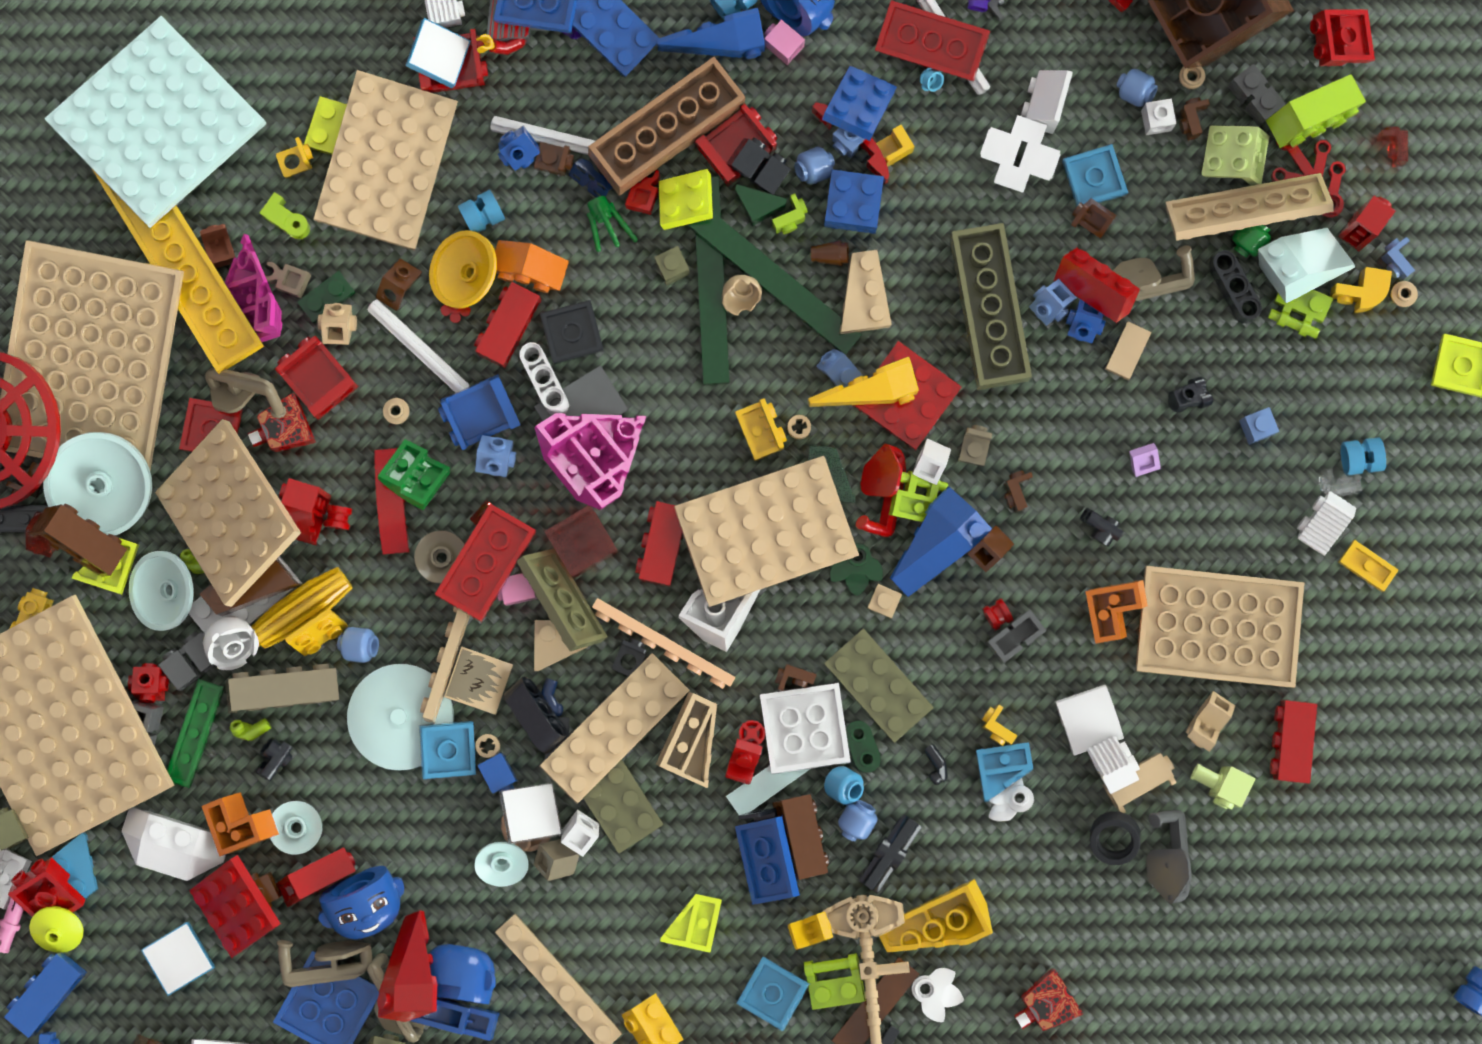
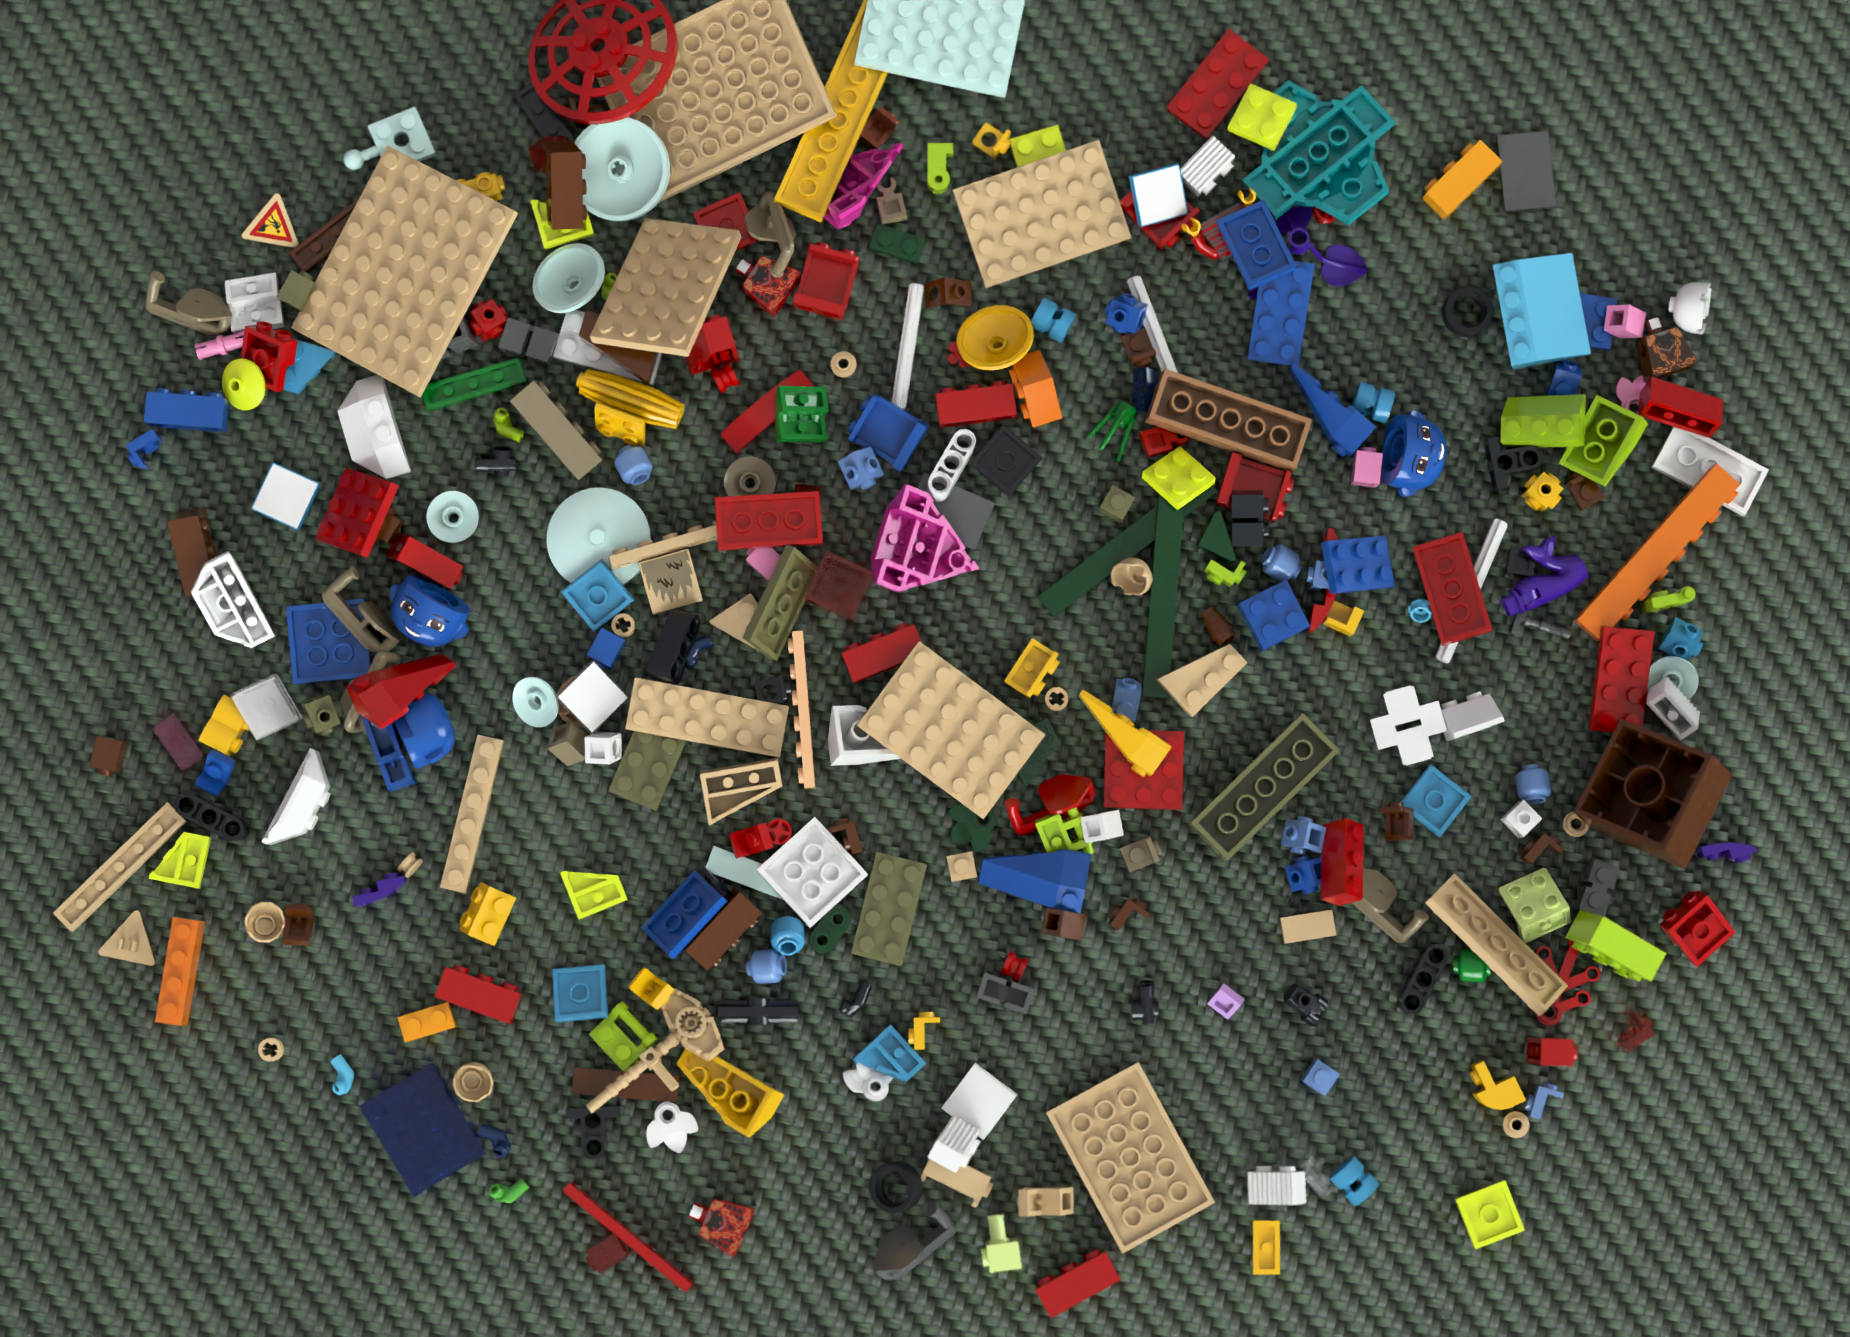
camera: 55 degrees right, 0 degrees up
orange brick [202,792,279,857] -> none
white cylinder [203,616,259,670] -> none
tan brick [318,303,357,345] -> none
orange brick [1085,580,1148,644] -> none
light aqua slope [1258,228,1355,303] -> none
lime plate [1267,289,1333,339] -> none

